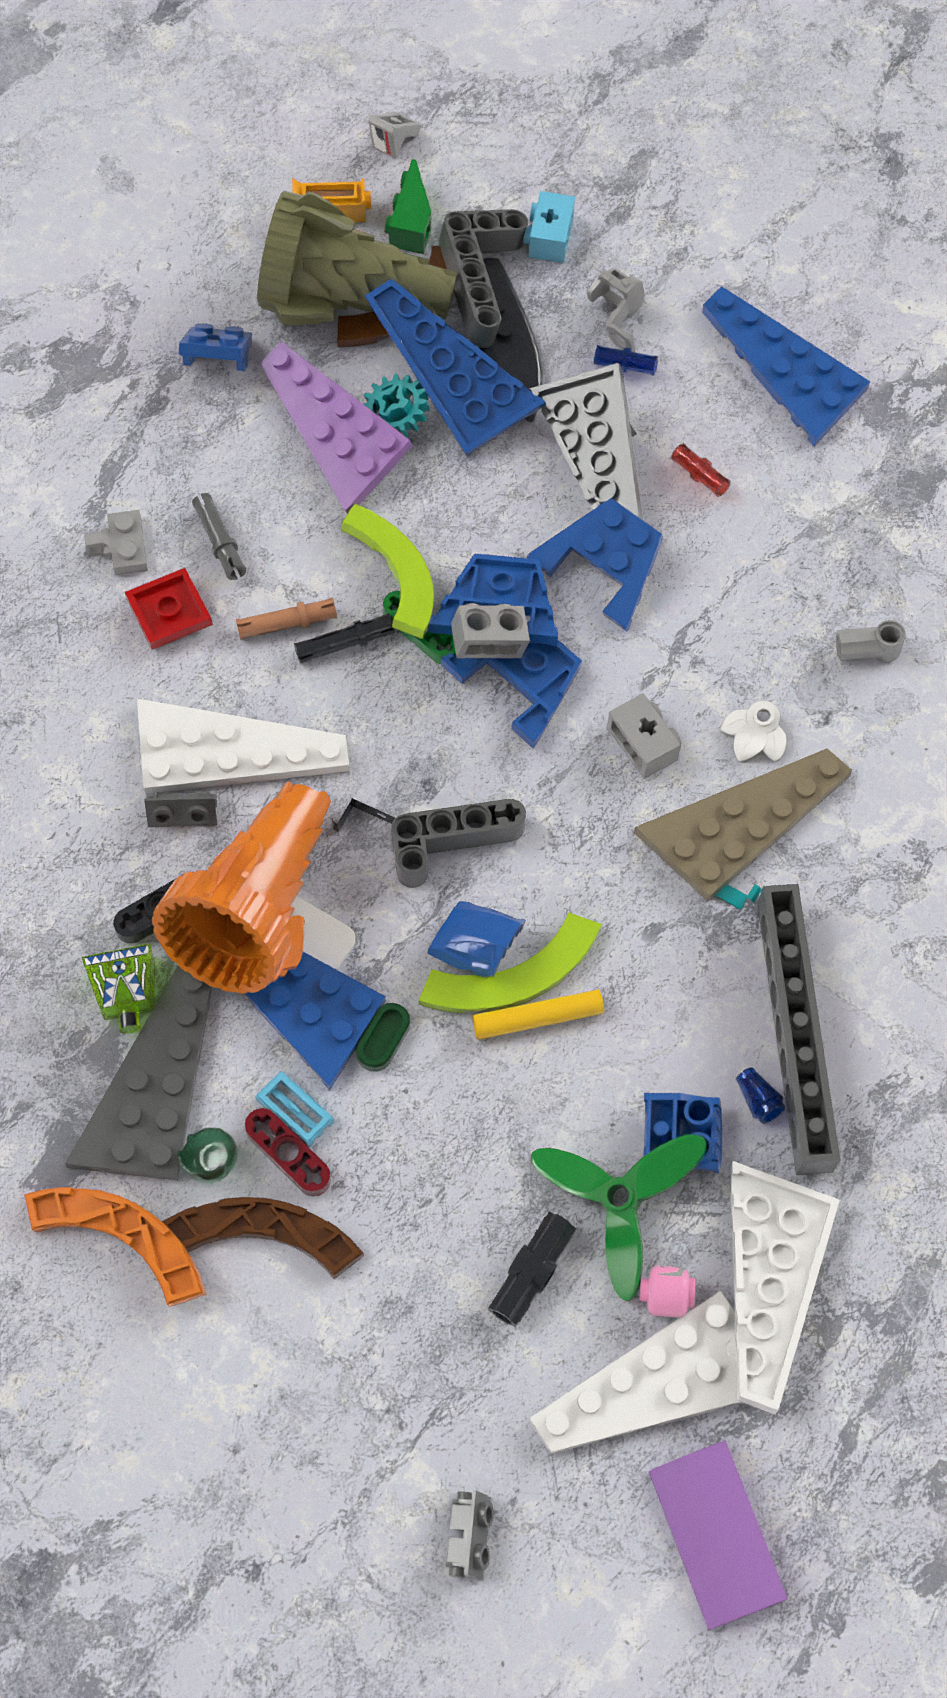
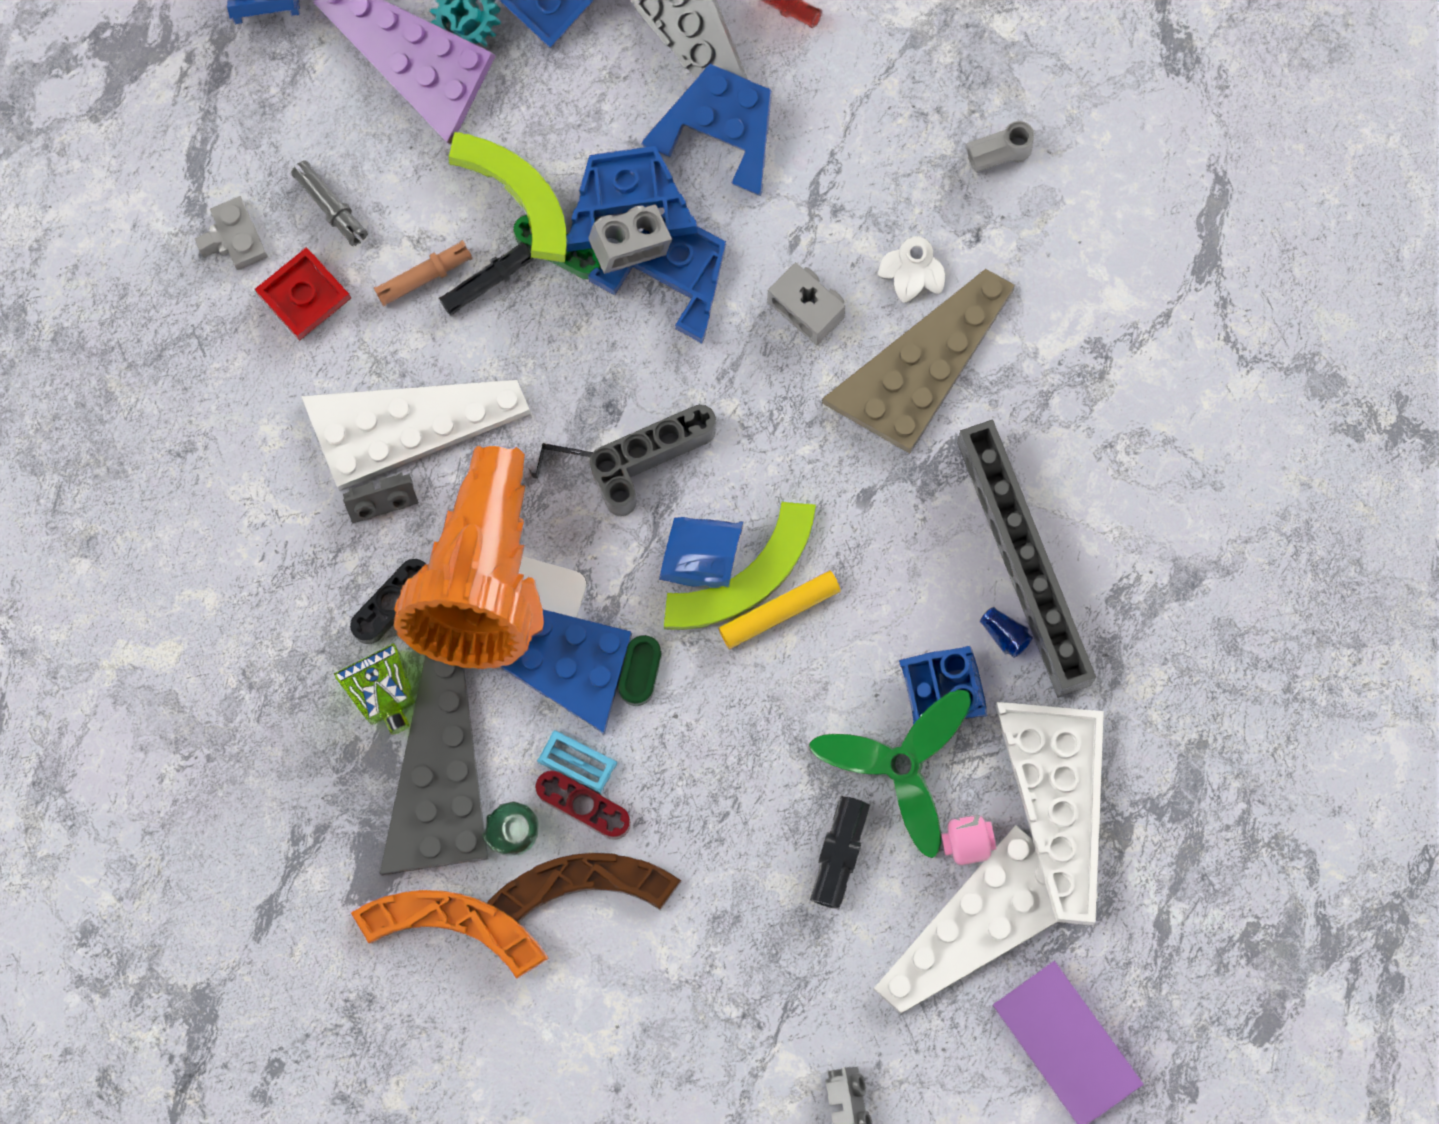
camera: 10 degrees left, 10 degrees up
teal piece [715,884,762,910] -> none

